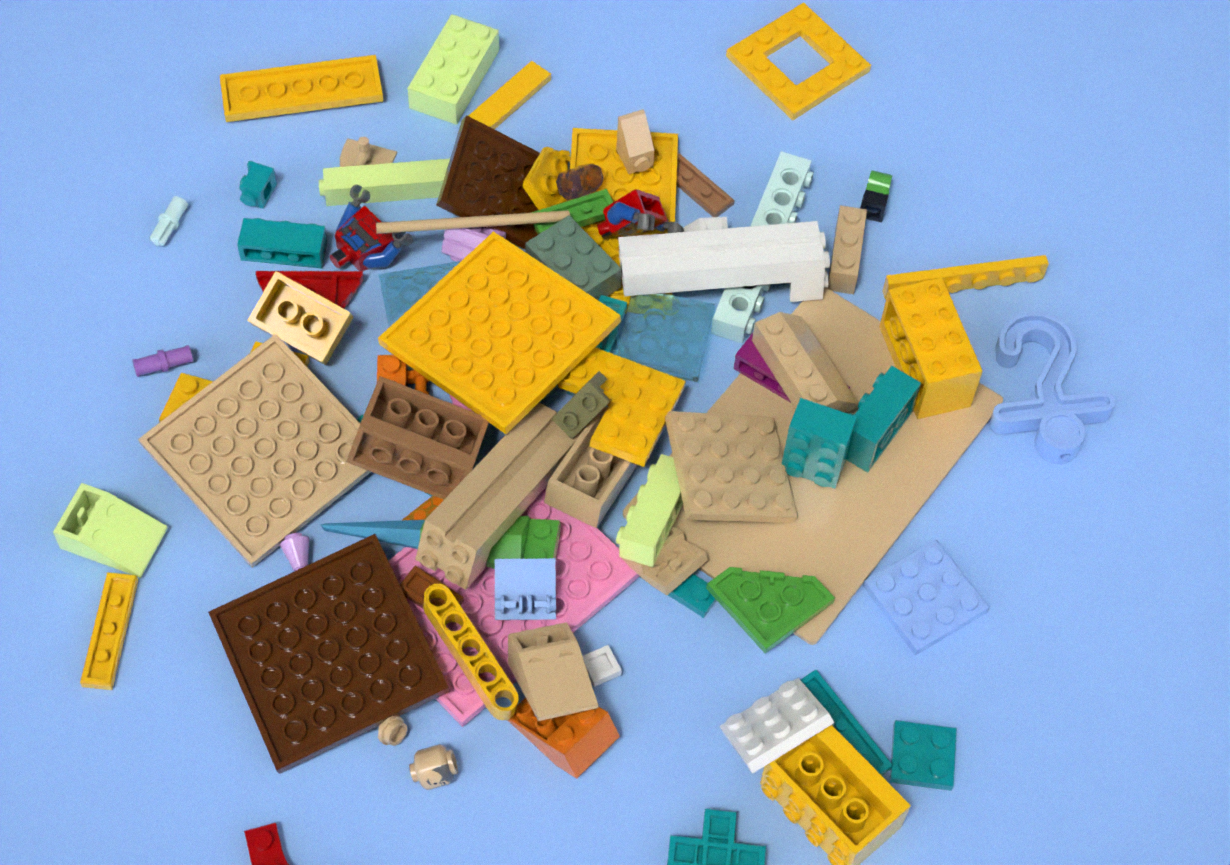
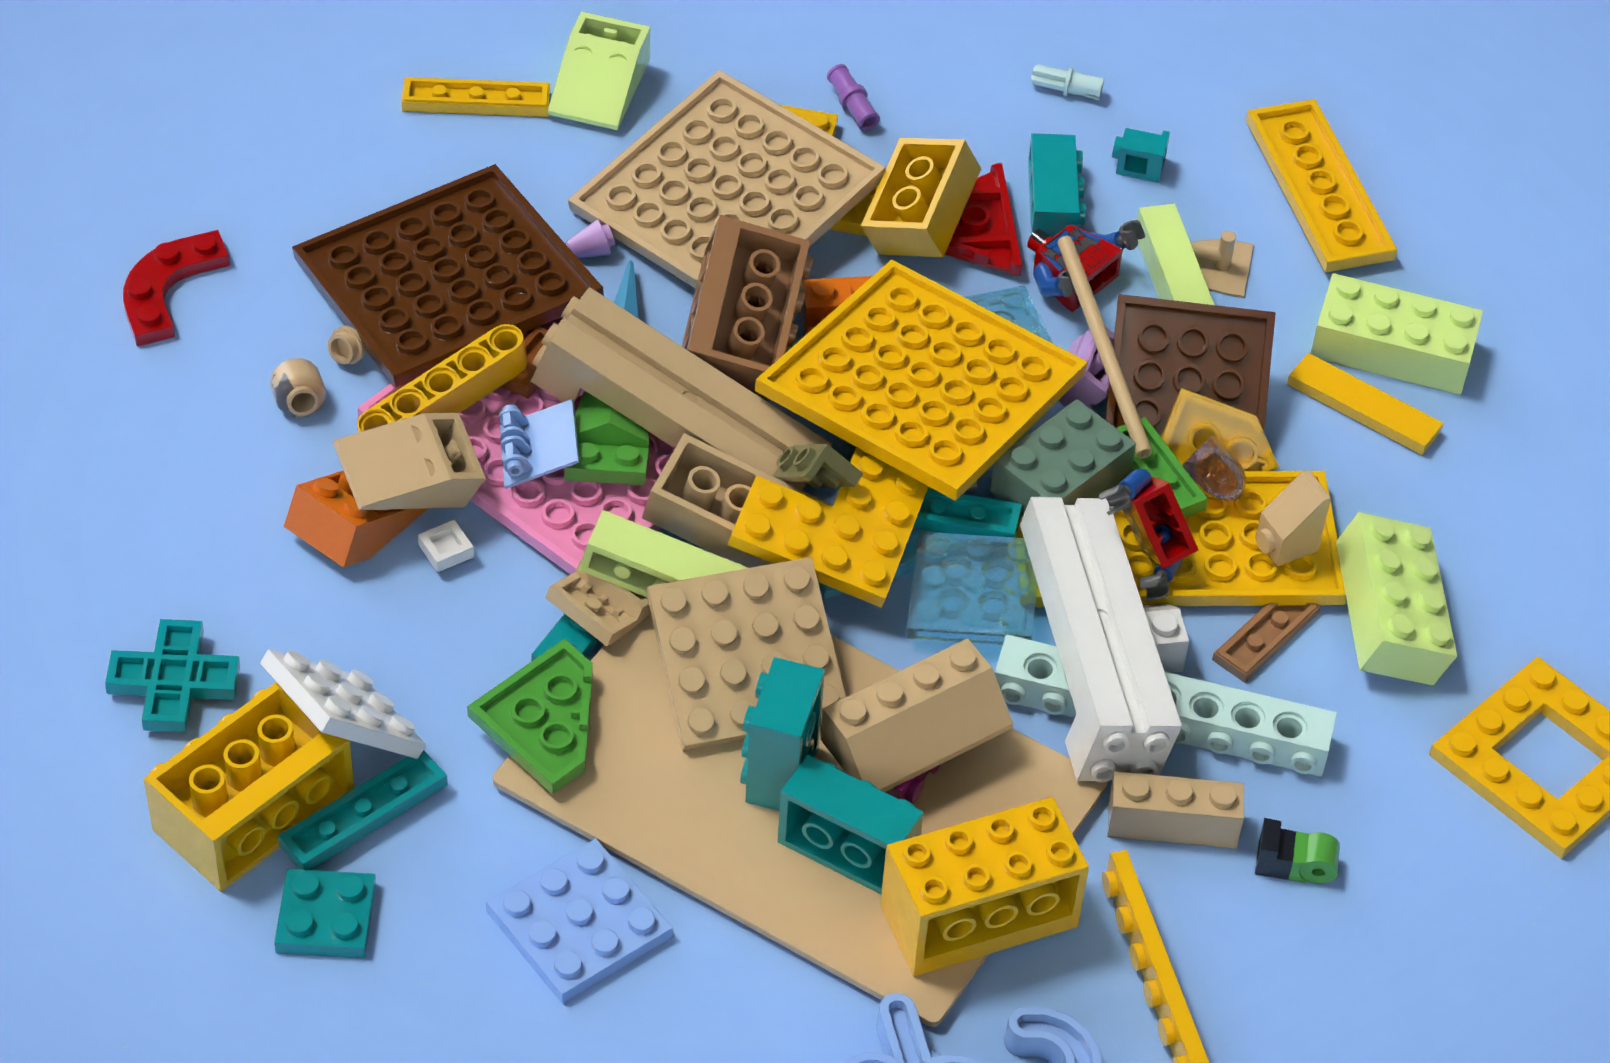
camera: 85 degrees right, 10 degrees down
none -> yellowish green brick [1336,512,1457,685]

